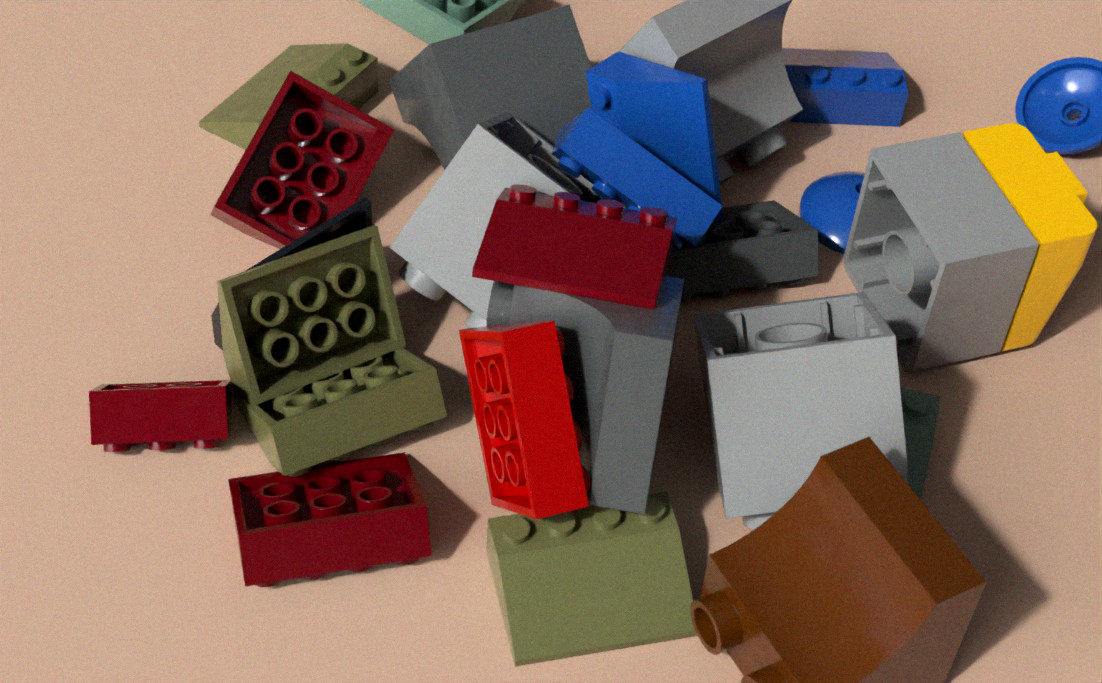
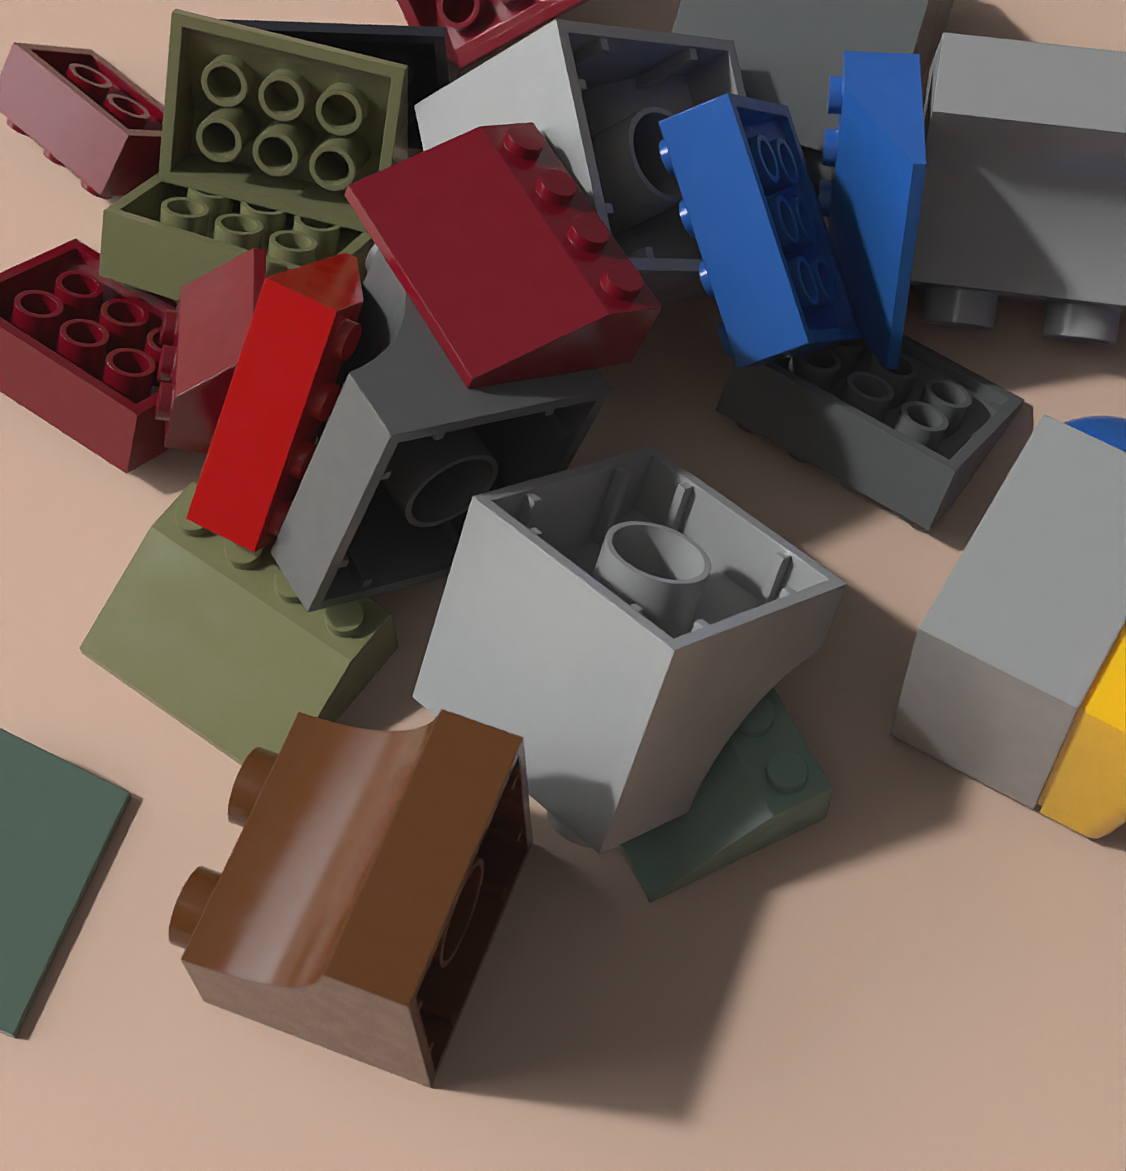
camera: 55 degrees right, 15 degrees up
none -> dark red slope [155,248,266,454]

